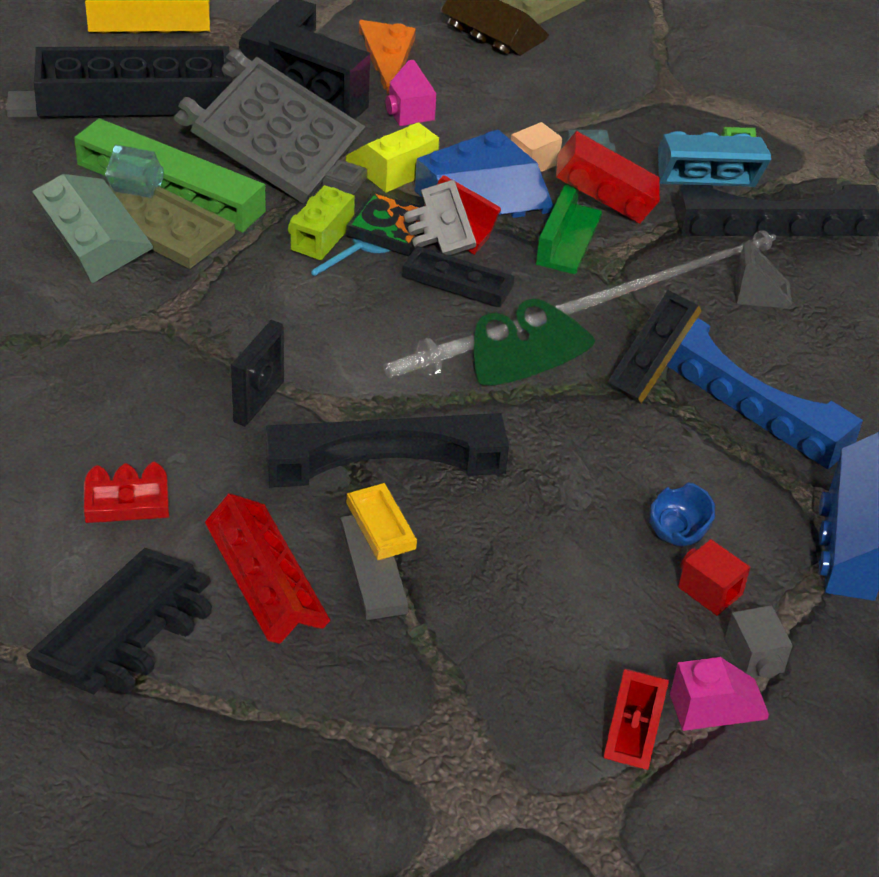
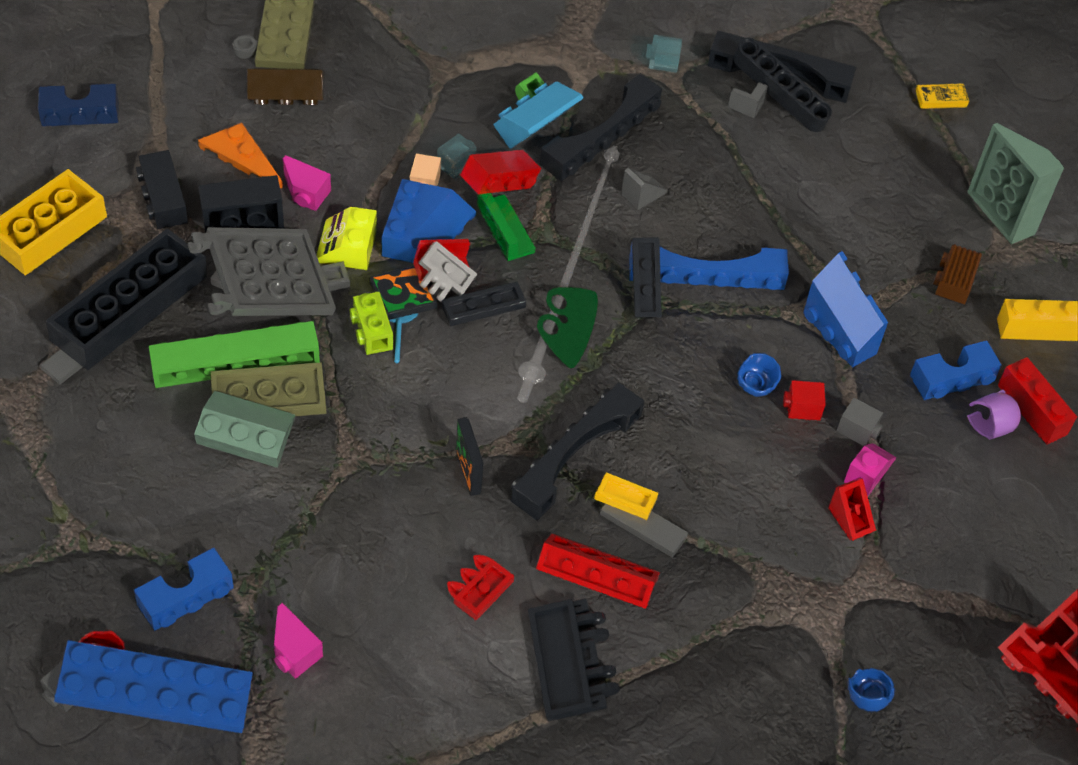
camera: 45 degrees left, 10 degrees up
clear light blue brick [105,144,164,198] -> none

